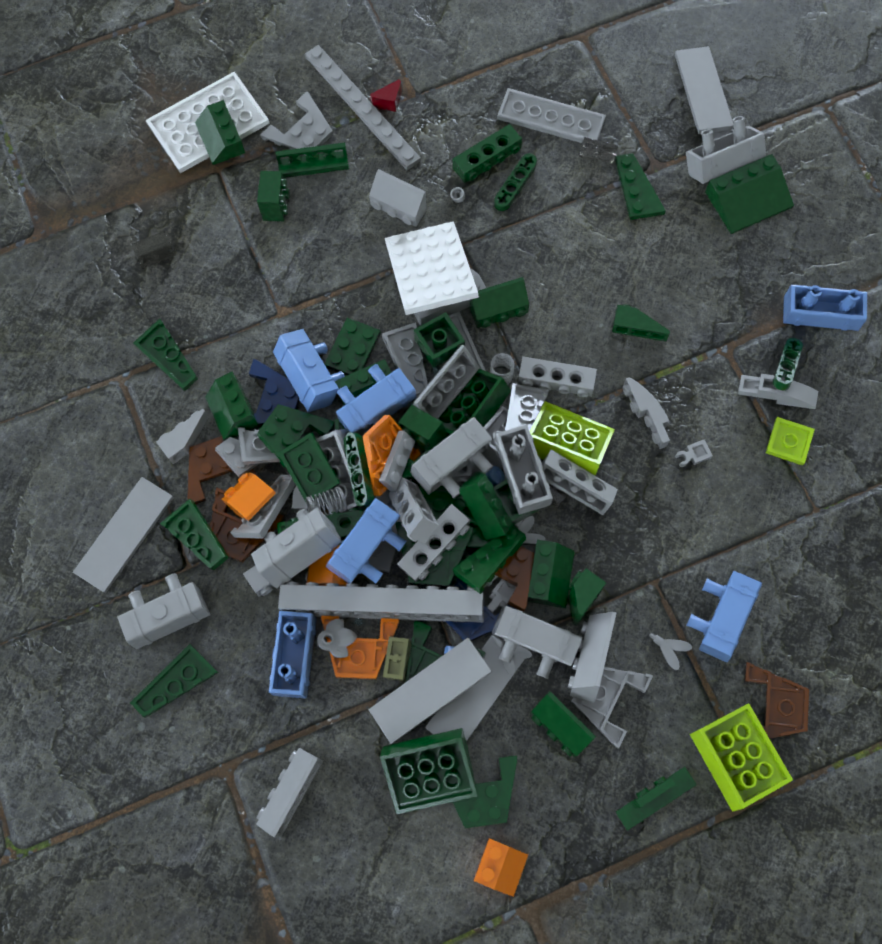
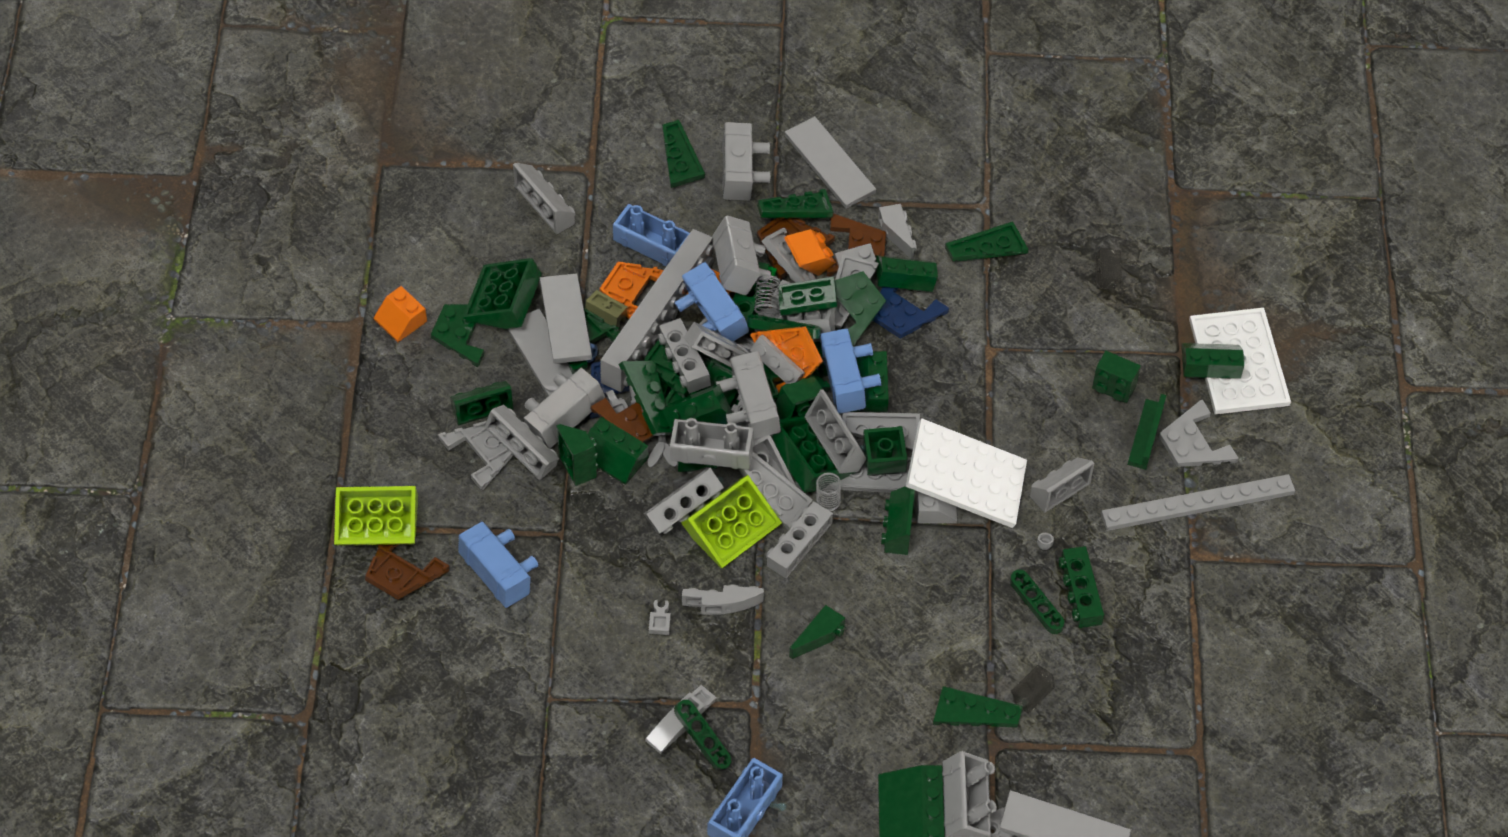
camera: 110 degrees right, 15 degrees down
medium blue piece [273,329,345,412] -> none
light grey plate [317,619,357,658] -> none
dark green plate [324,318,381,375] -> none
dark red slope [370,79,402,112] -> none
light grey tile [497,88,606,147] -> none
dark green bracket [615,766,697,831] -> none
light grey piece [649,633,692,670] -> none
lime plate [766,417,815,466] -> none

